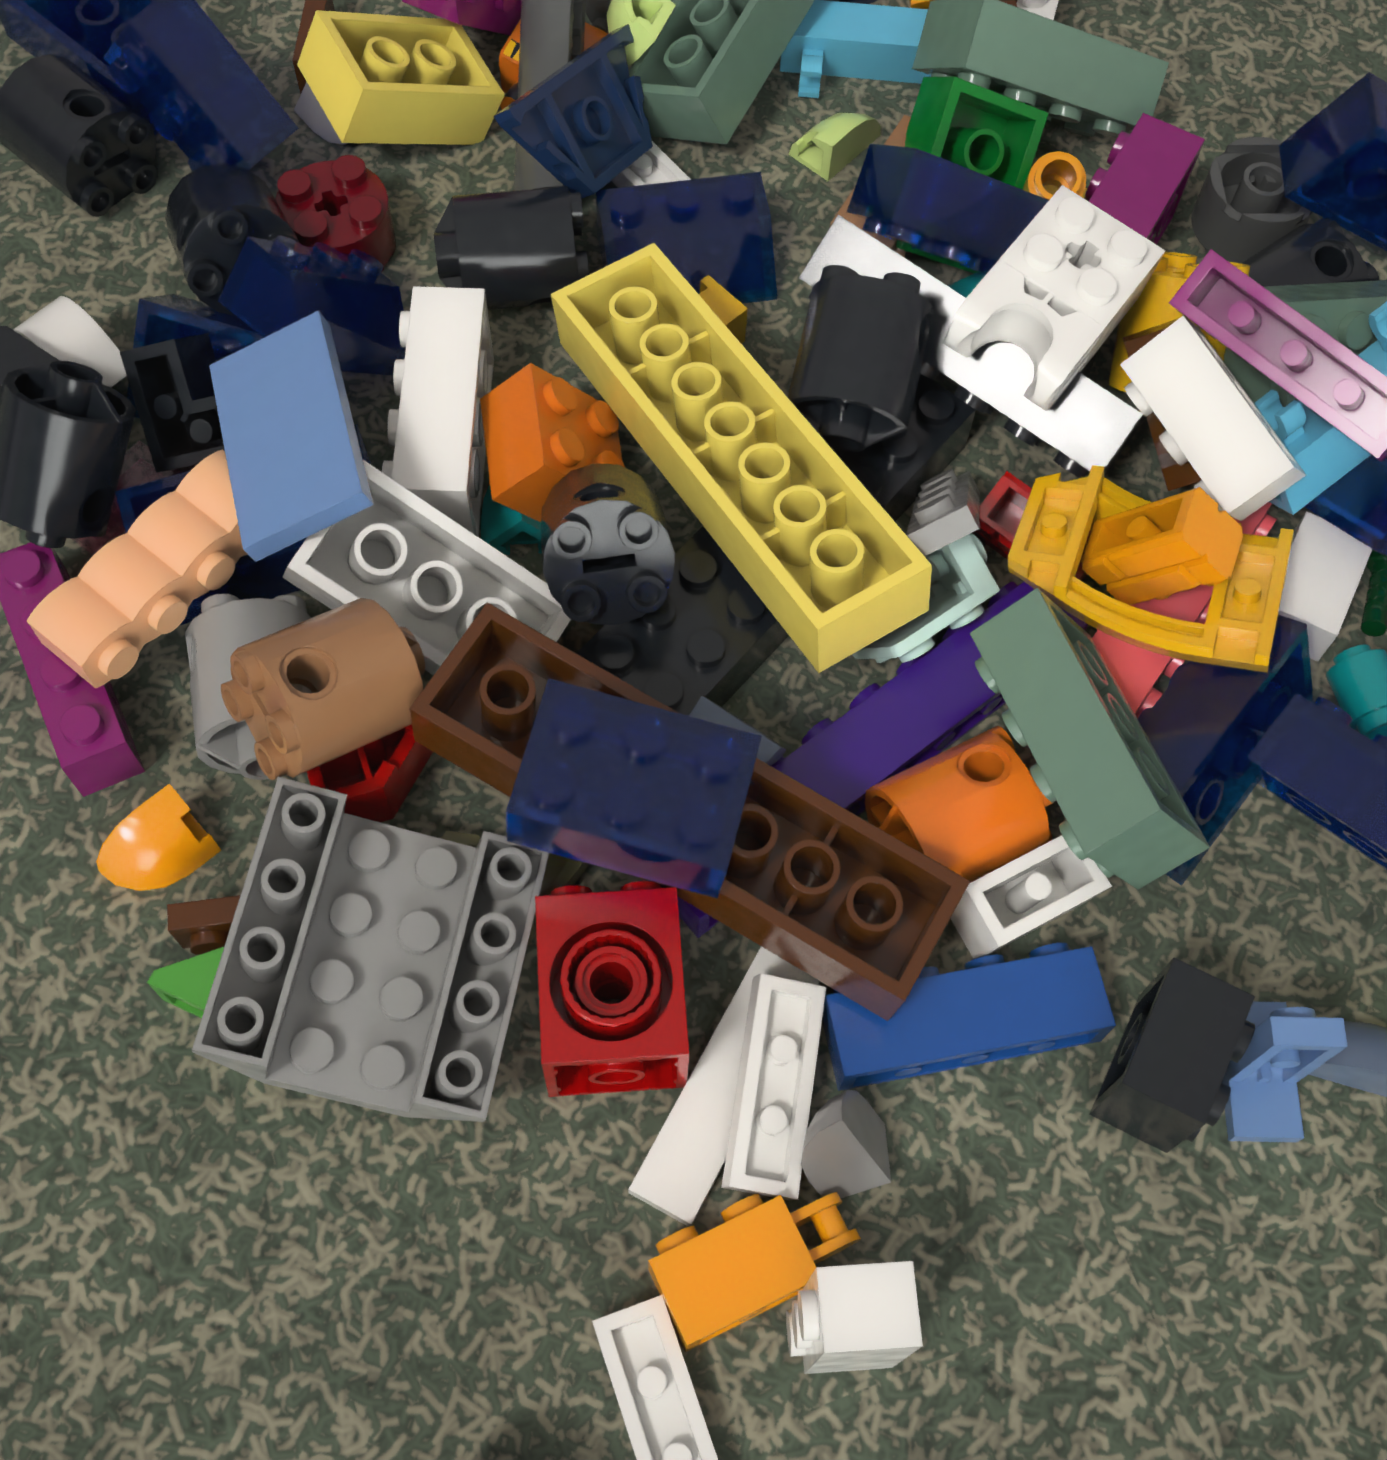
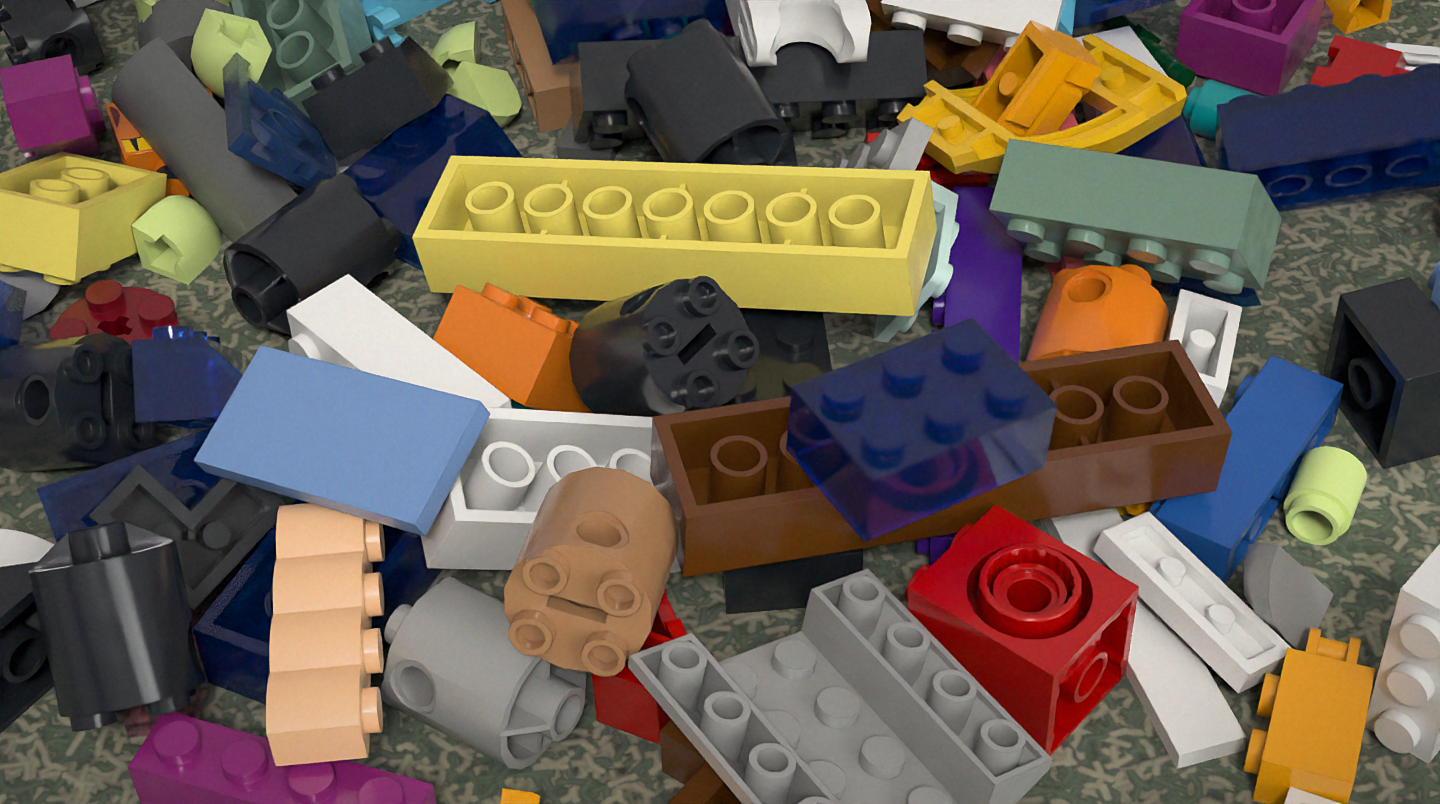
camera: 40 degrees left, 20 degrees down
none -> yellowish green brick [131,195,222,285]
none -> black slope [301,35,454,162]
none -> yellowish green brick [438,60,522,136]
none -> yellowish green brick [1283,446,1367,545]

